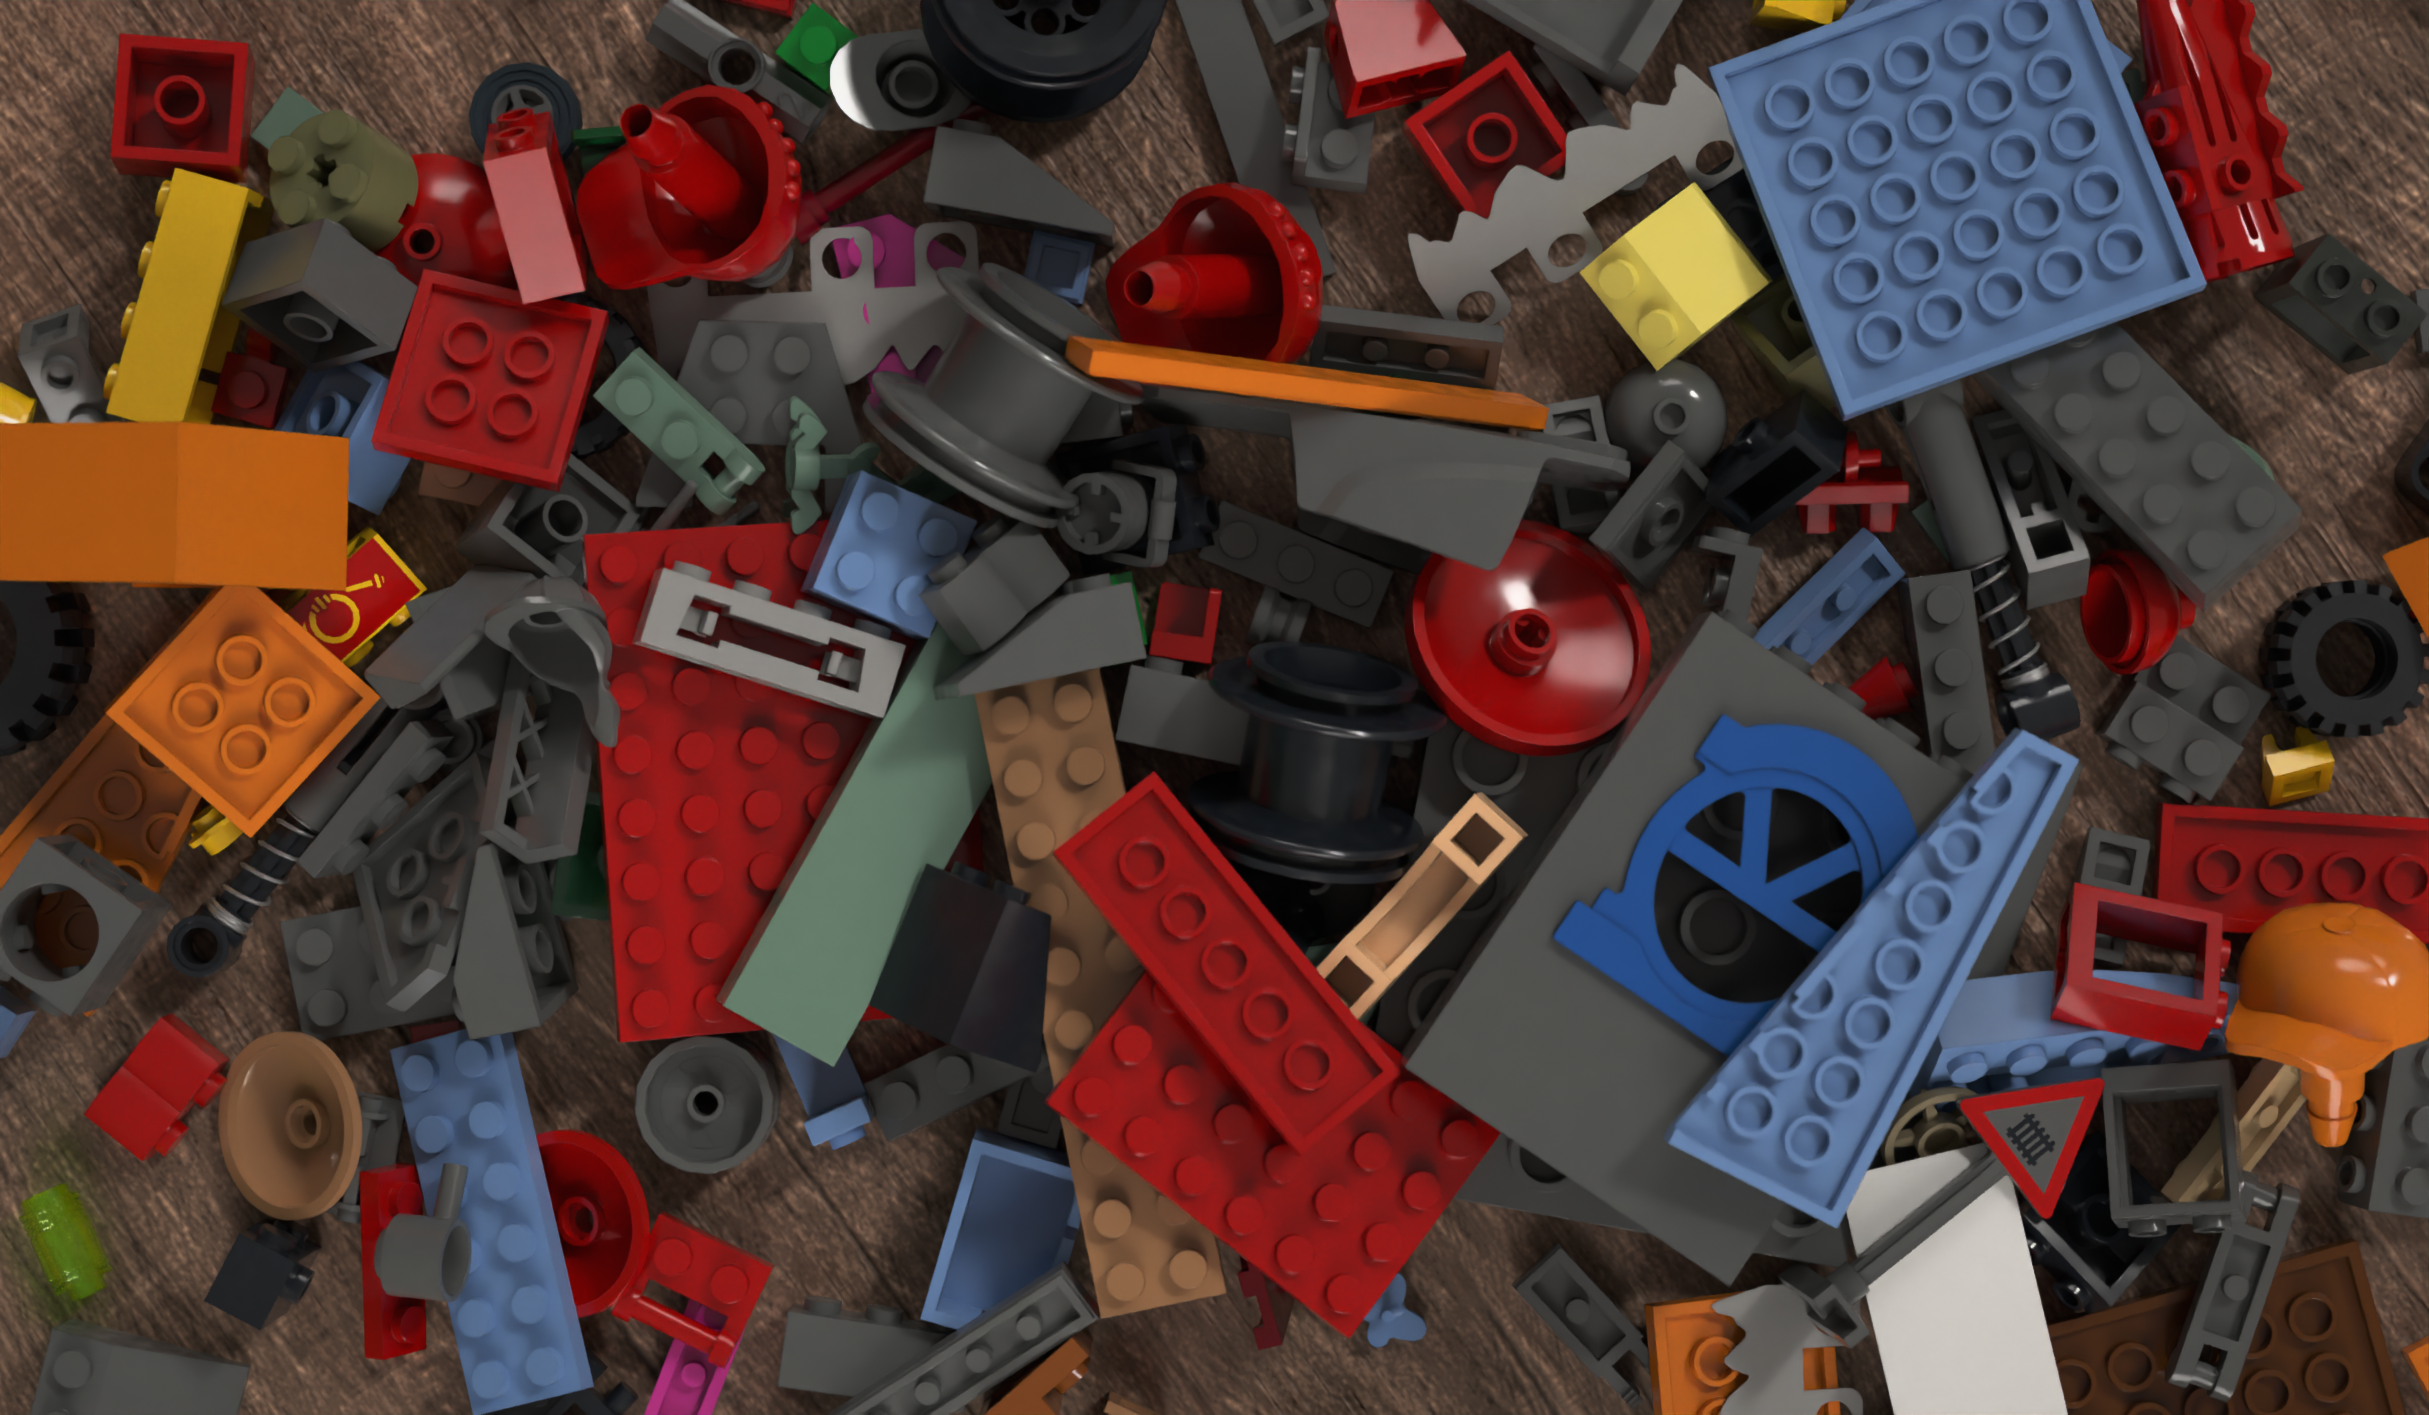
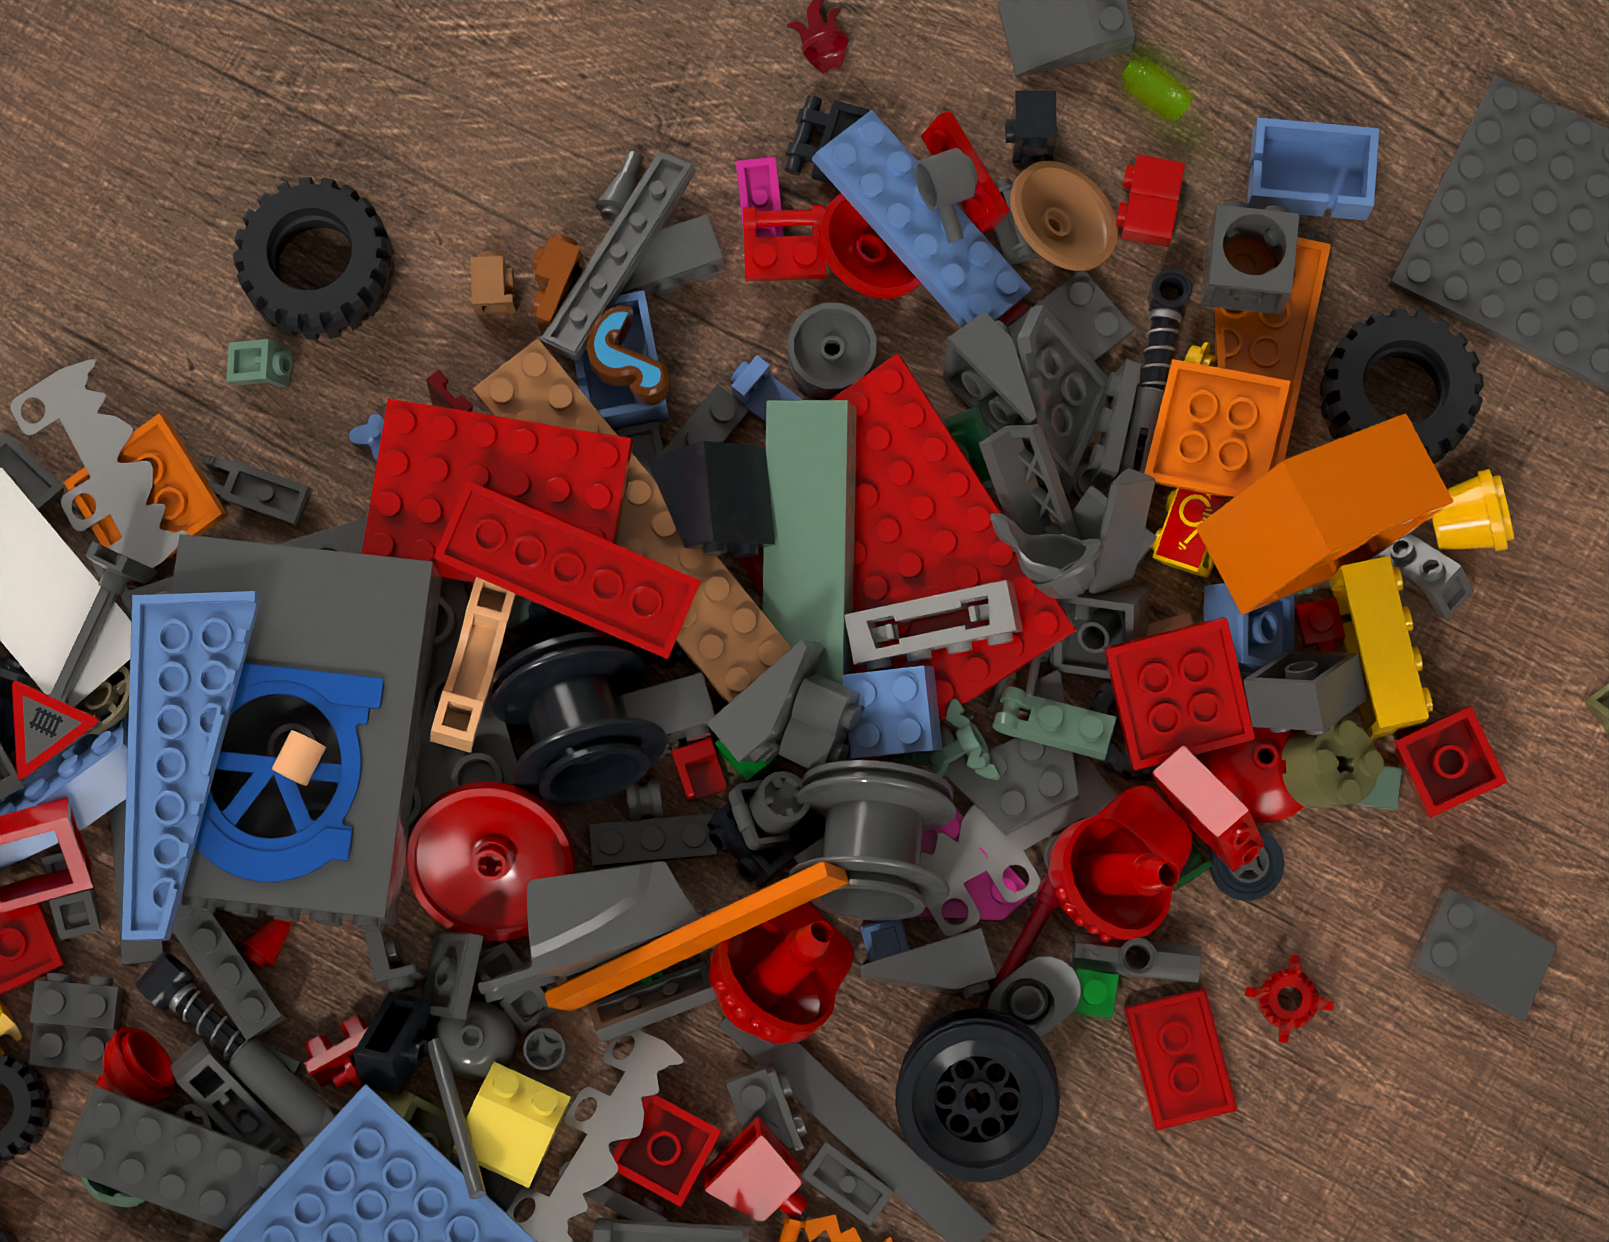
camera: 155 degrees right, 10 degrees down
medium blue plate [1754,527,1906,665] -> none
none -> light nougat beam [272,730,326,786]
none -> dark grey bar [427,1038,486,1199]
none -> dark grey wheel [523,1028,569,1072]
none -> reddish brown animal [586,305,671,405]

